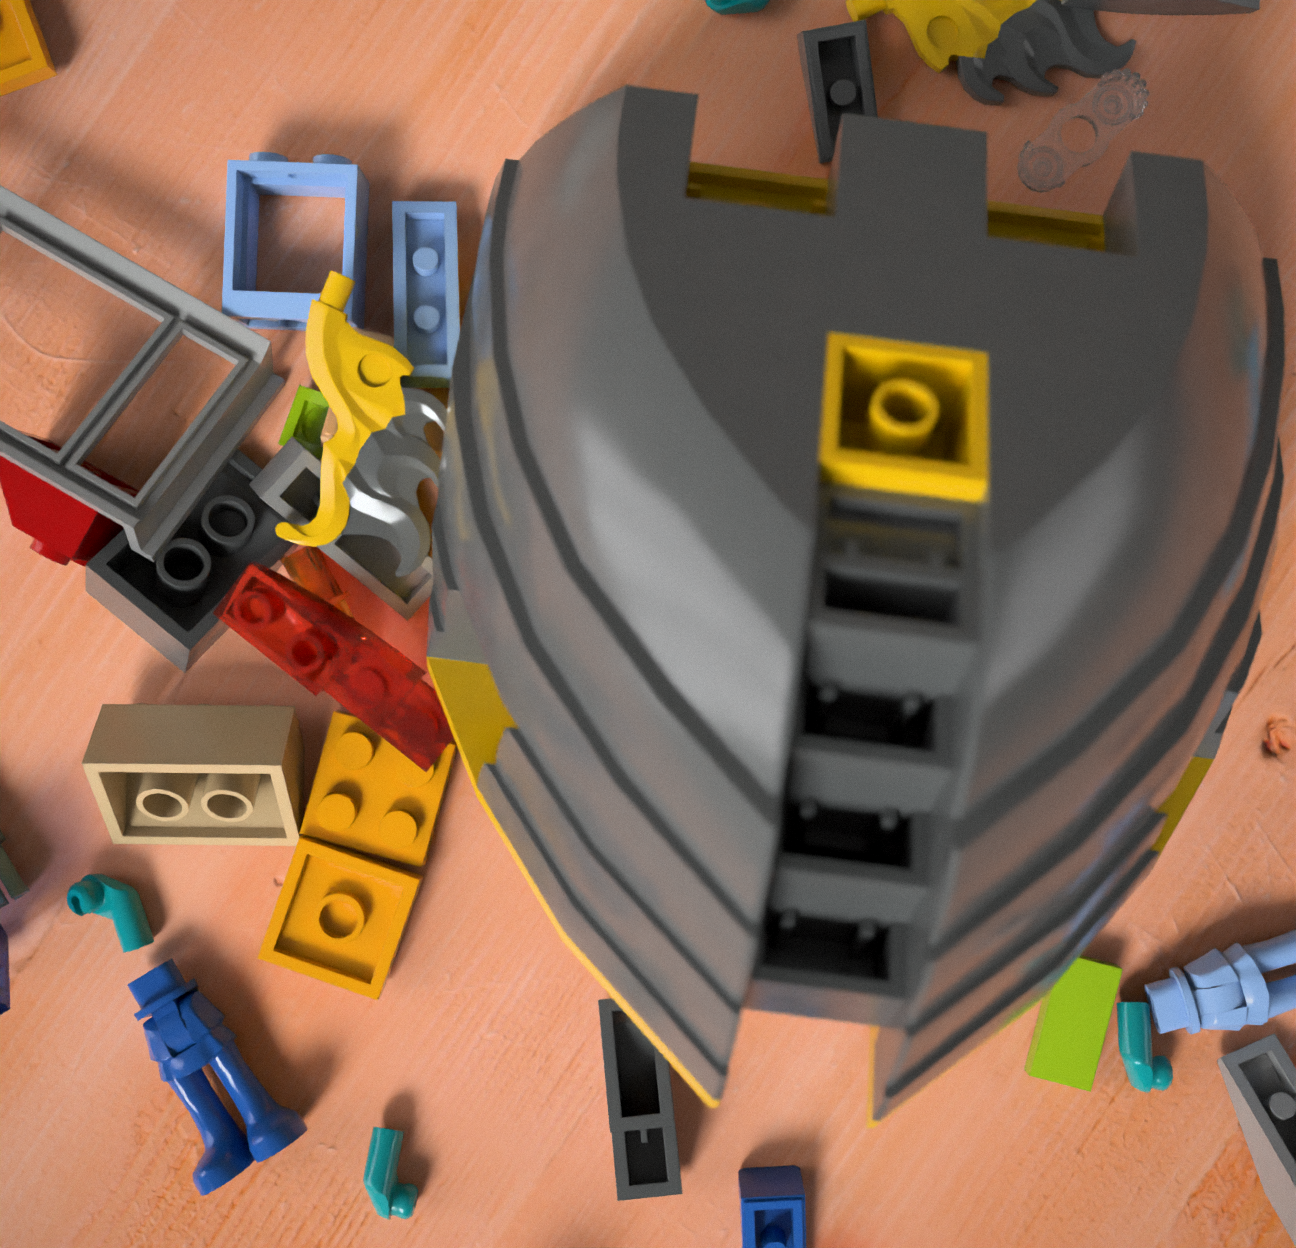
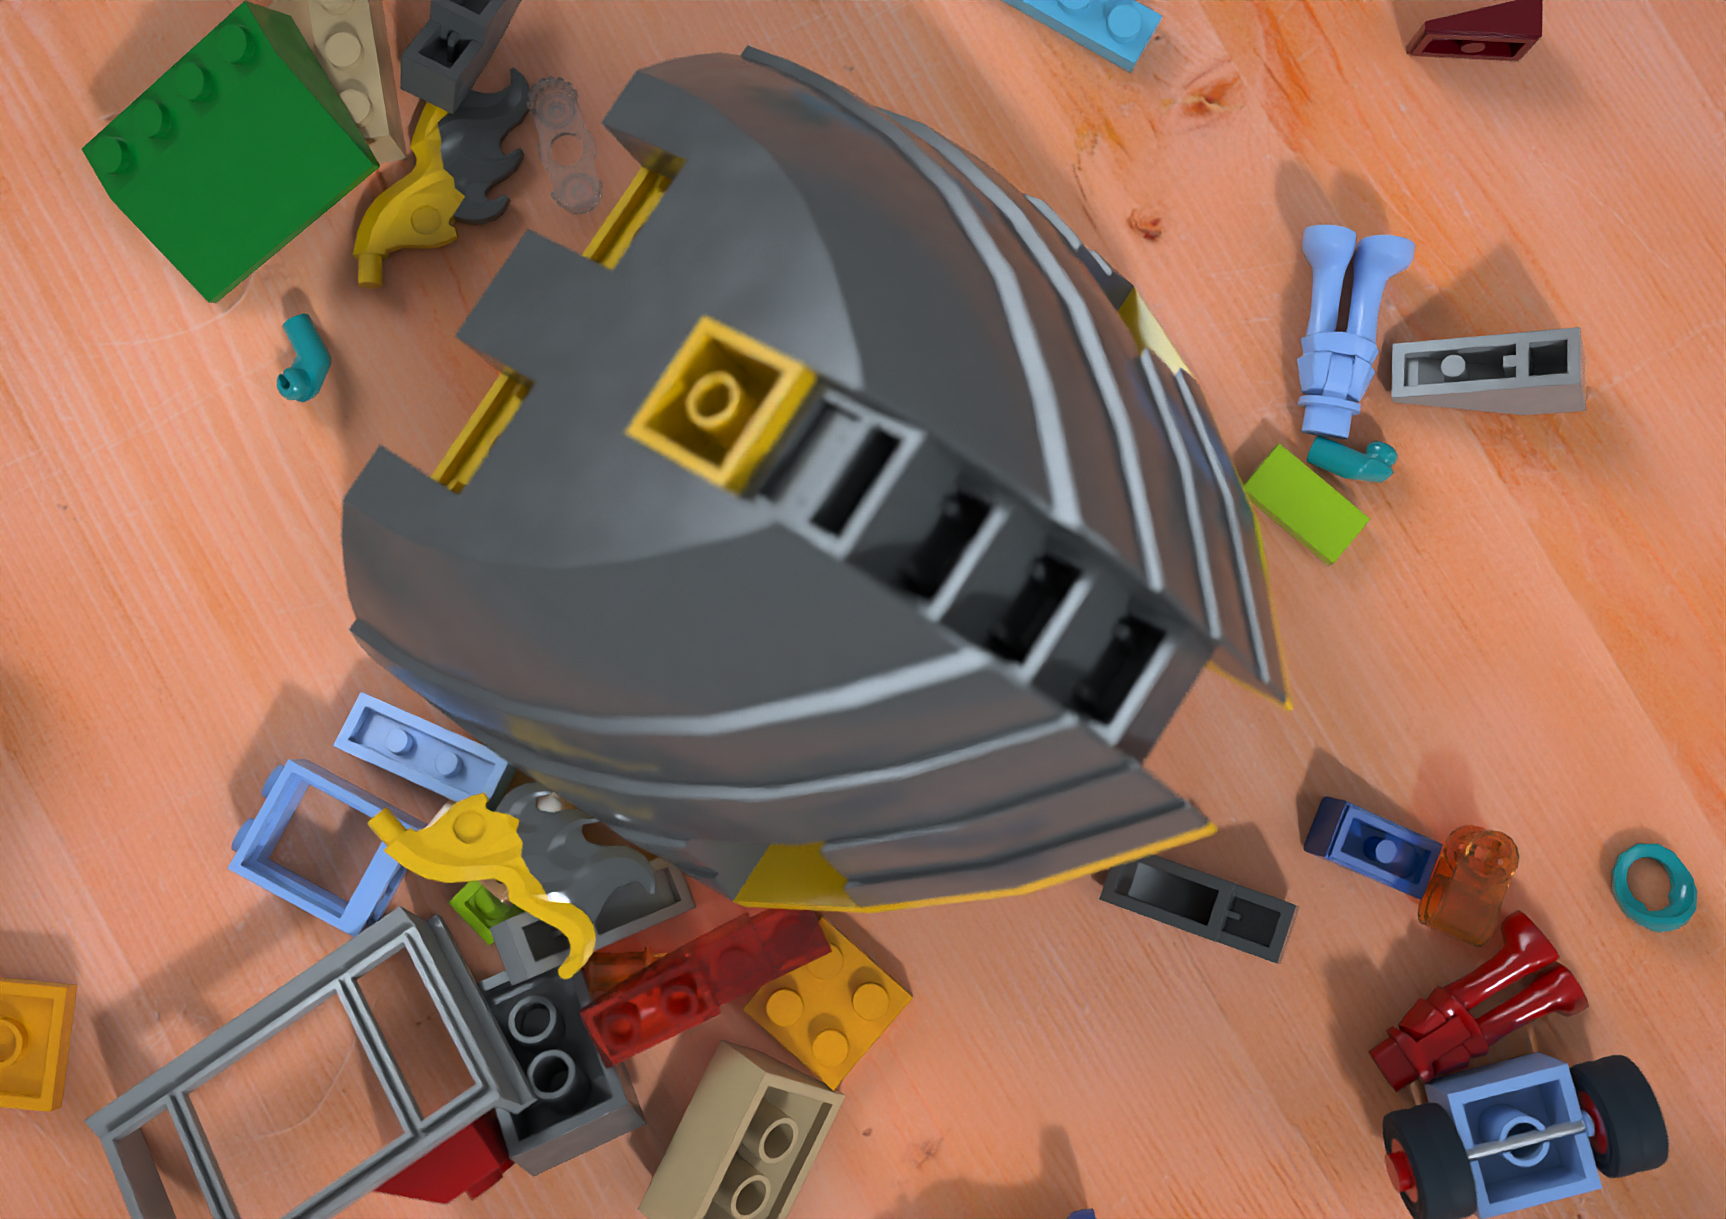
camera: 70 degrees left, 5 degrees down
light orange plate [257,835,423,1001] -> none
teal arm [363,1127,418,1220] -> none
dark grey slope [797,20,878,163] -> none

